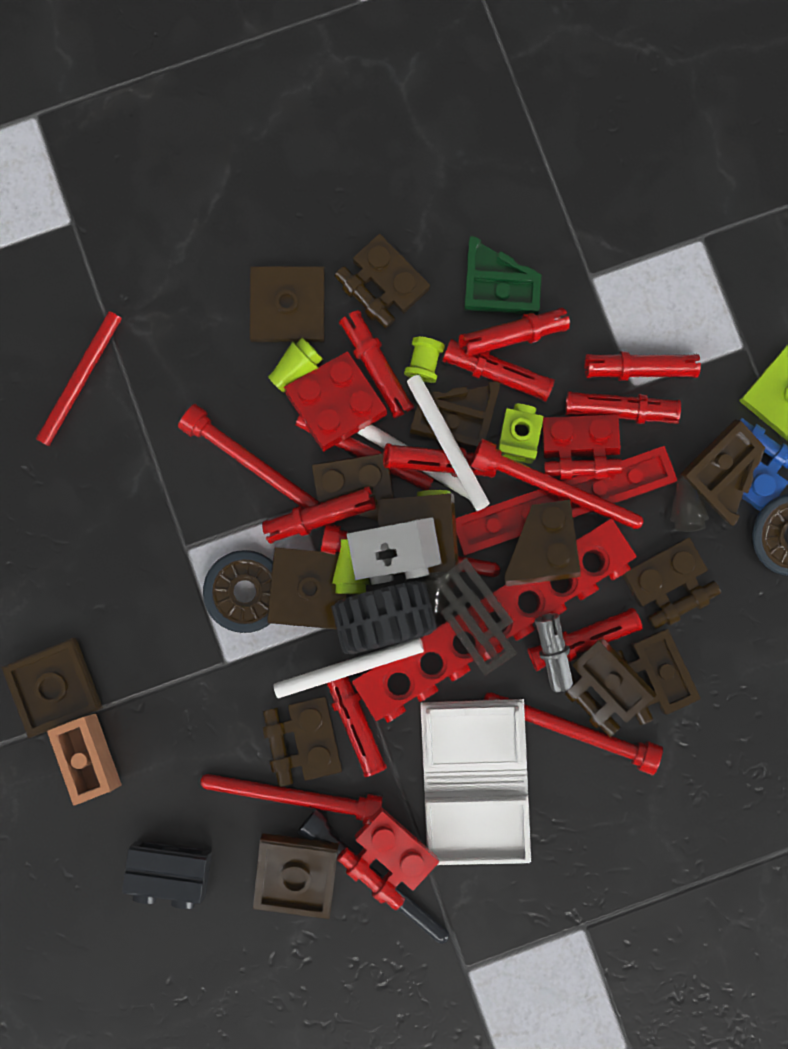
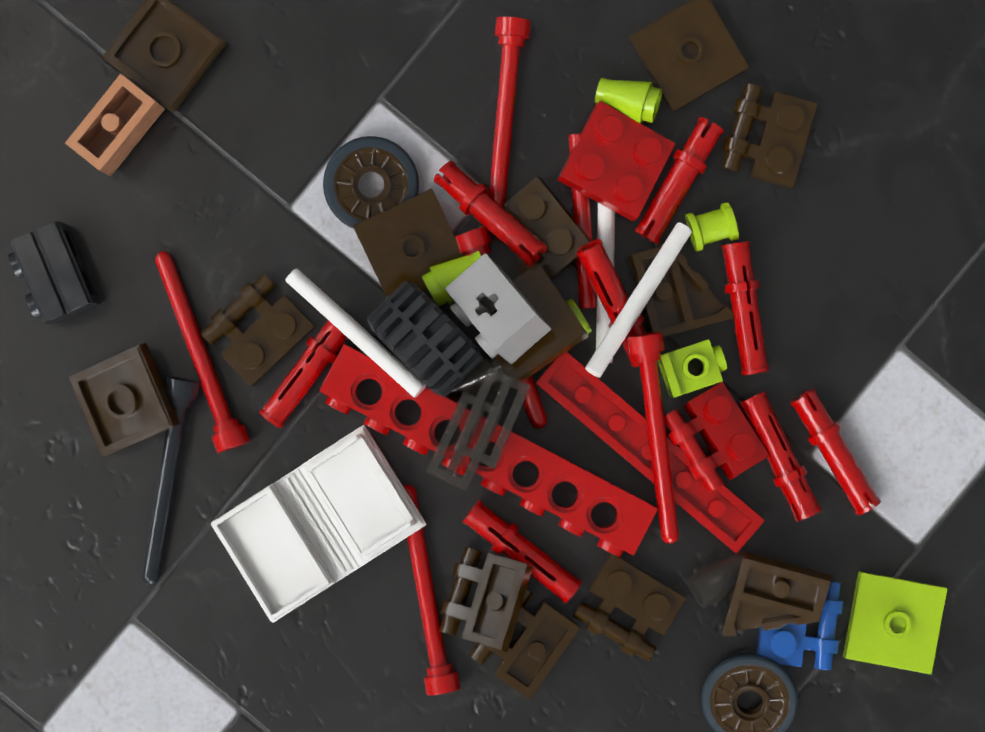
camera: 60 degrees right, 5 degrees up
red plate [337,807,439,911] -> none
red pin [459,307,570,358] -> none
dark green wing [464,236,541,315] -> none
dark brown wing [505,500,581,586] -> none
dark grey axle [535,613,573,692] -> none

